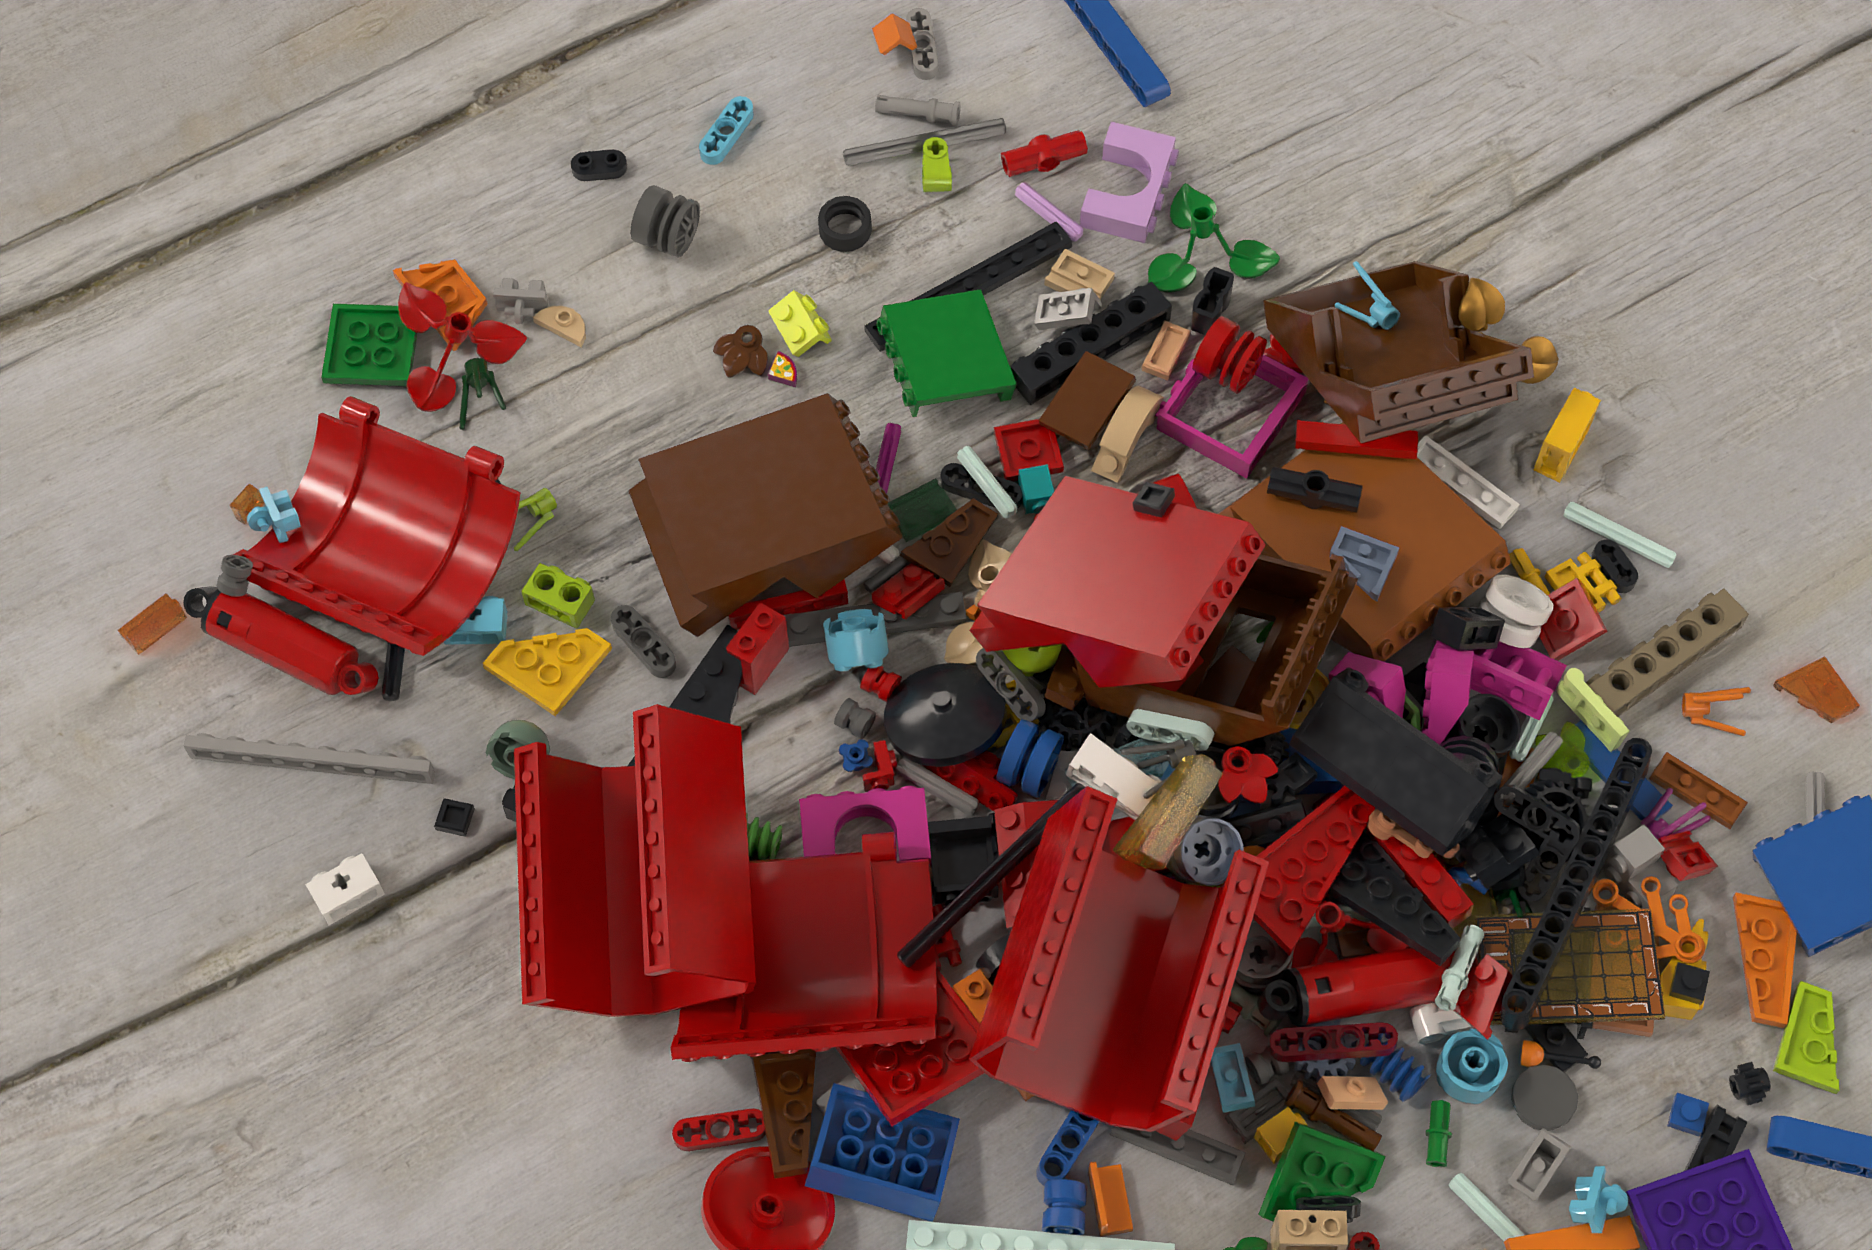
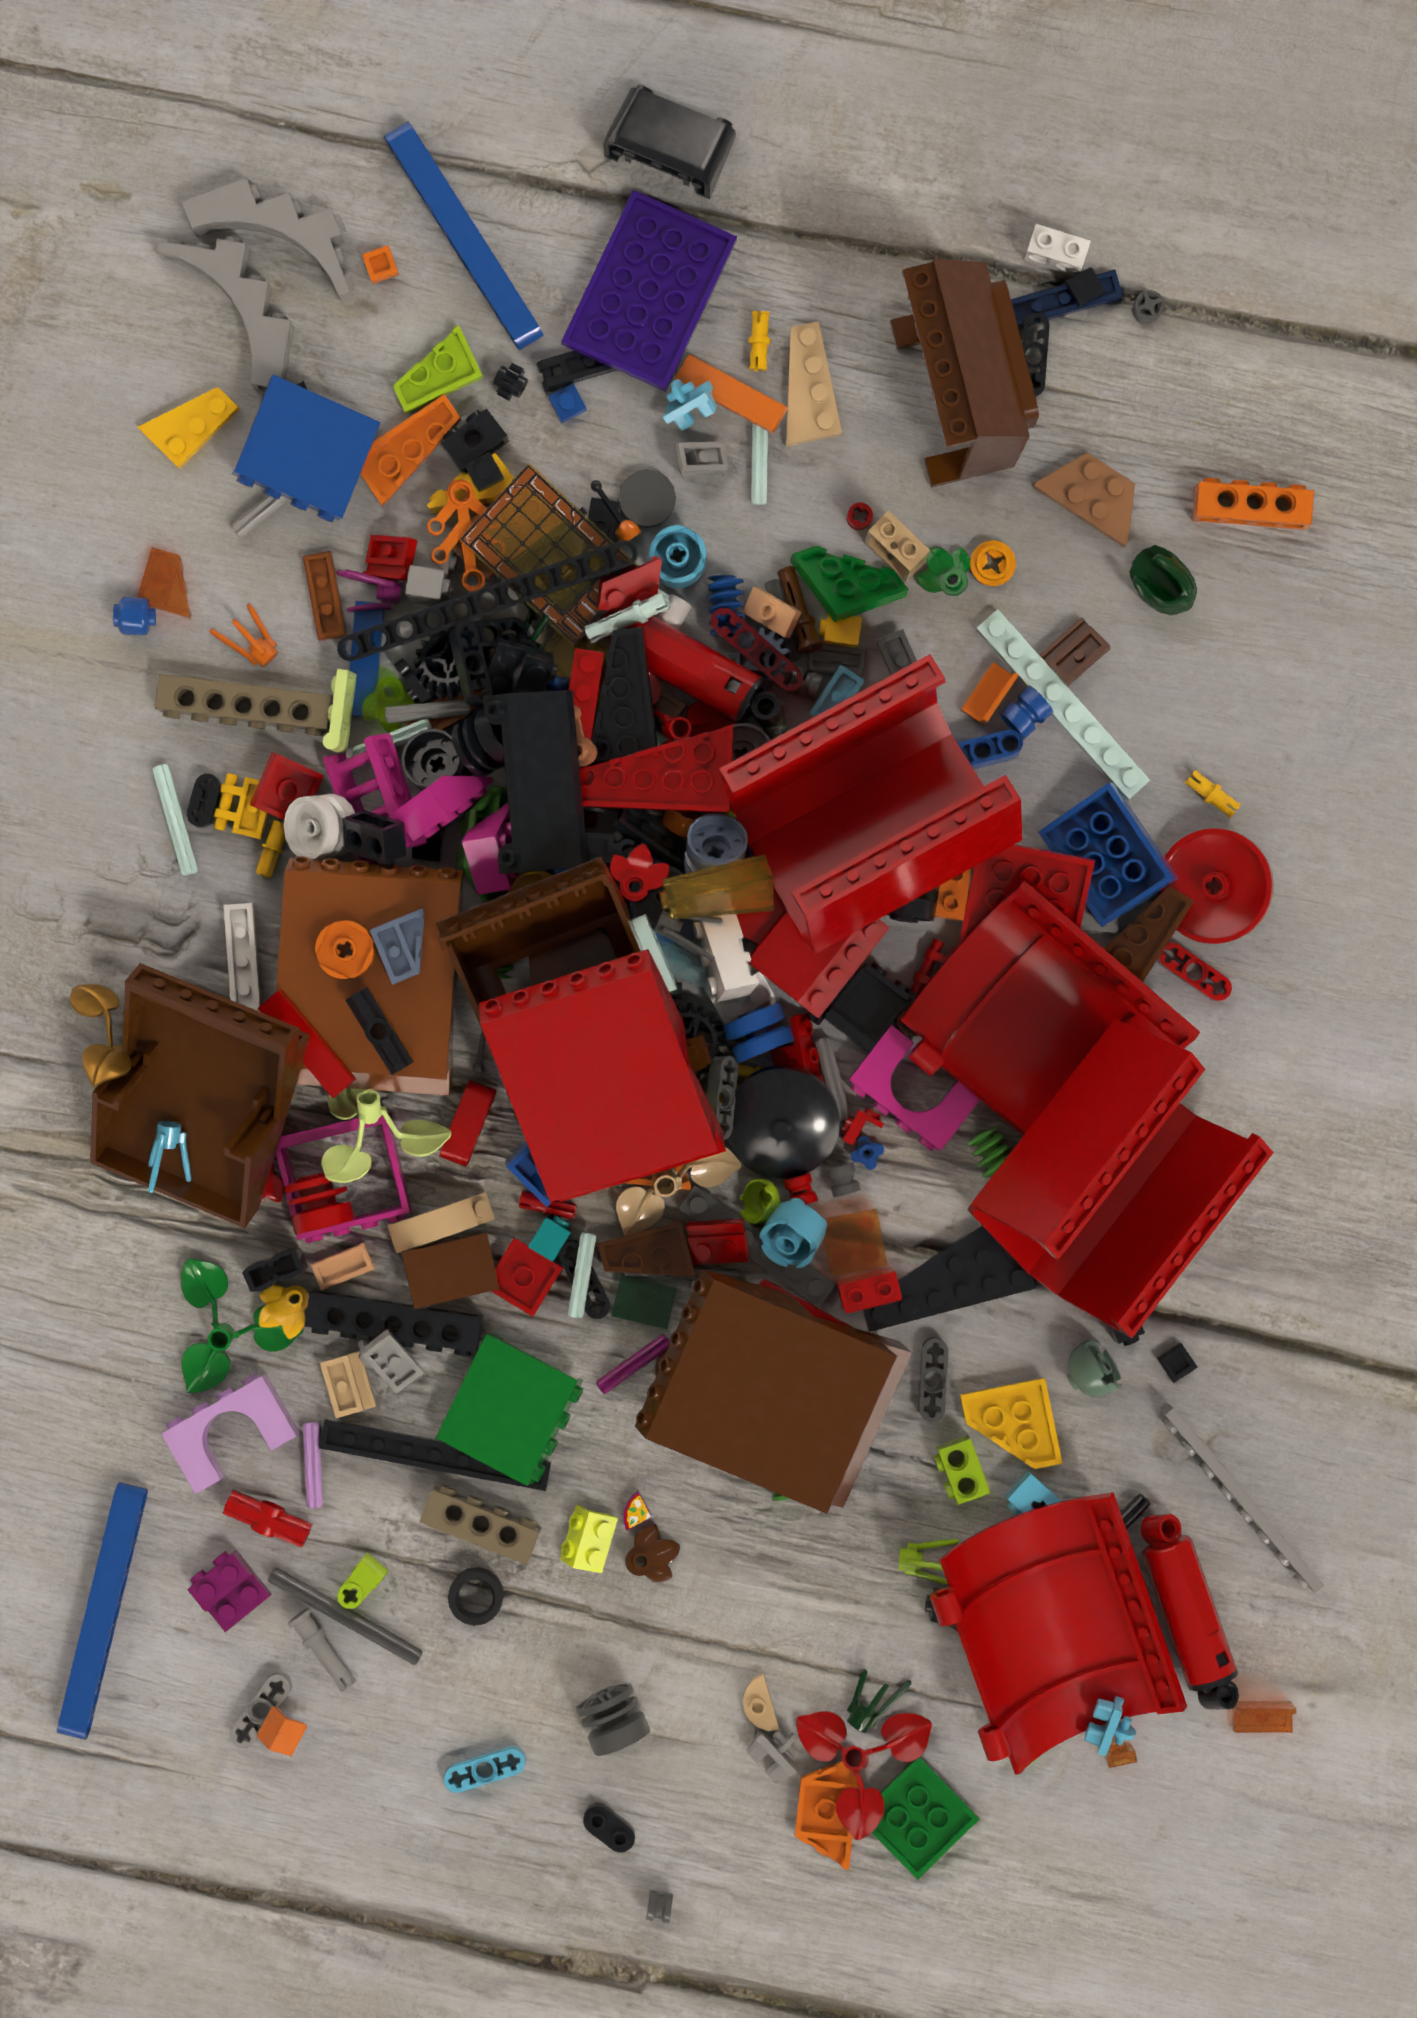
camera: 135 degrees left, 25 degrees up
dark grey wheel [216,555,253,596] -> none
white brick [305,853,385,926] -> none
black axle [897,783,1085,967] -> none
black tile [1132,482,1175,517] -> none
black plate [1296,1195,1361,1223] -> none
green axle [1425,1100,1452,1167] -> none
yellow window [1533,388,1601,483] -> none
none -> blue head [113,597,156,635]
none -> magenta plate [187,1549,272,1632]
none -> yellow plate [259,1285,309,1339]
none -> orange plate [315,920,375,979]
none -> yellowish green plant [321,1088,451,1183]
none -> dark tan brick [419,1484,541,1565]
none -> black brick [441,408,509,473]
none -> dark grey wheel [646,1890,673,1923]
none -> lime hair [740,1178,780,1224]
none -> clear orange plate [824,1208,887,1276]

